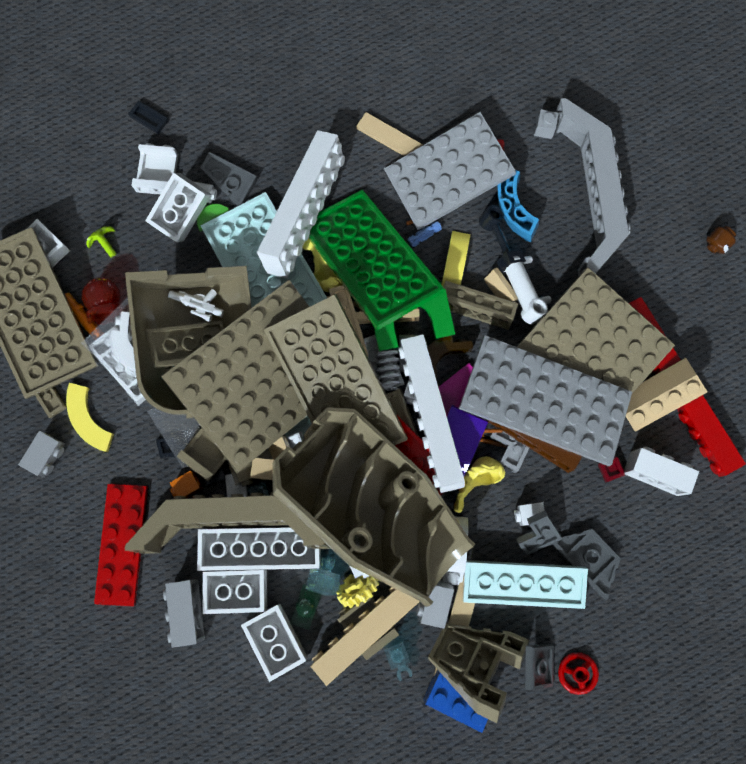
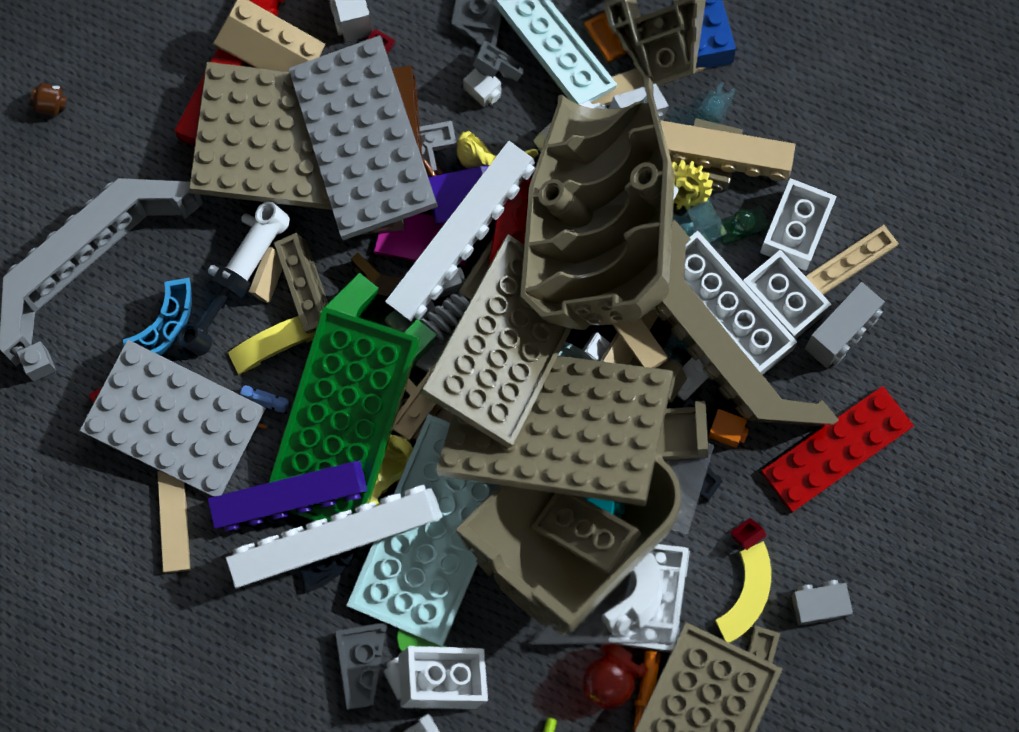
camera: 130 degrees left, 5 degrees down
white piece [168,289,224,322] -> none
none -> dark purple brick [208,461,368,531]
none -> orange tile [584,12,628,63]
none -> dark red plate [730,518,767,550]
none -> tan tile [805,225,899,295]

